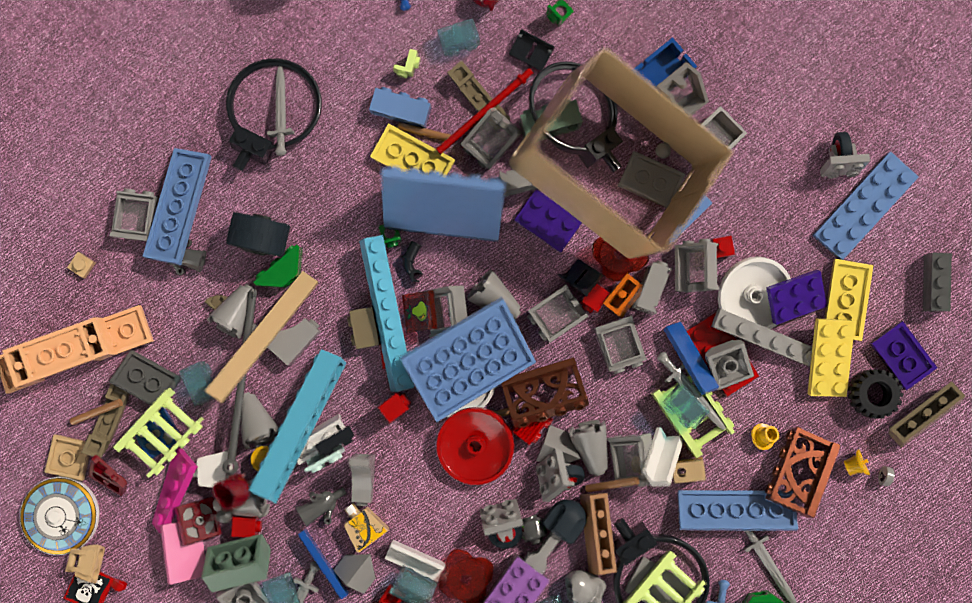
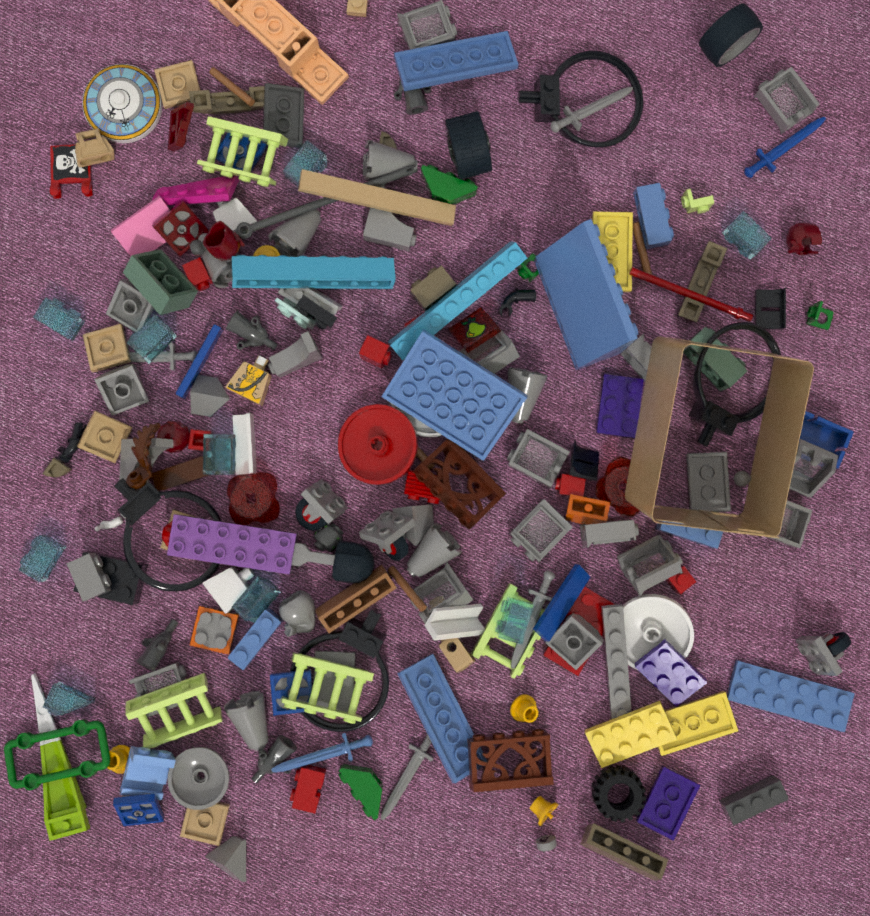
camera: 60 degrees right, 0 degrees up
window [461,107,523,169] -> none

